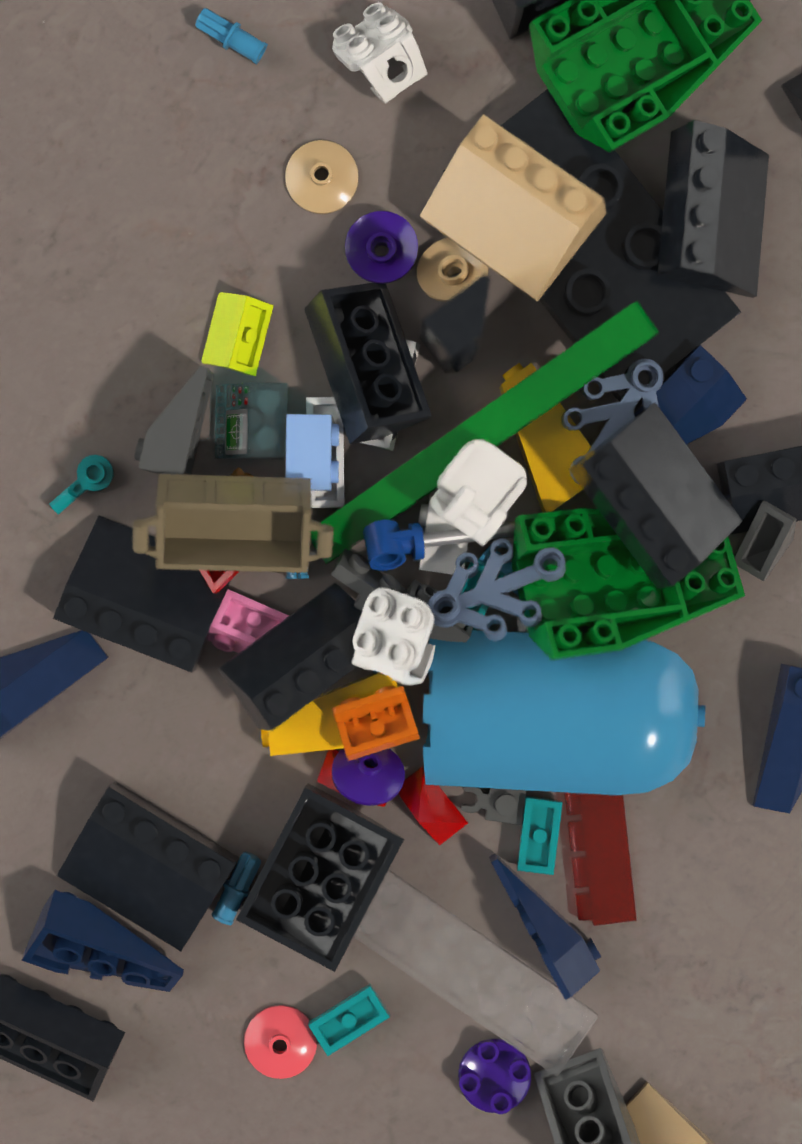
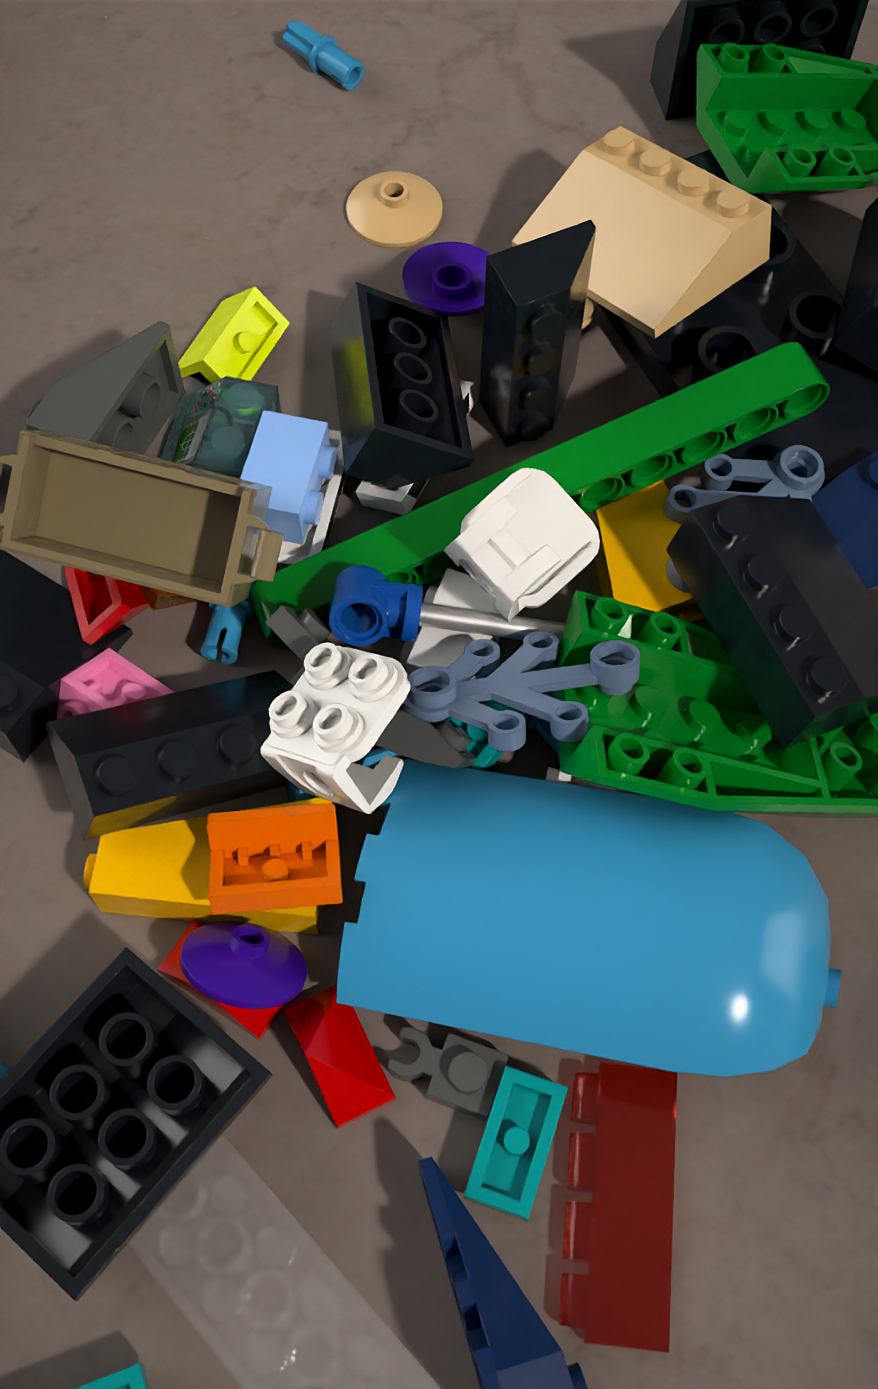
camera: 15 degrees right, 25 degrees down
white piece [332,2,428,104] -> none

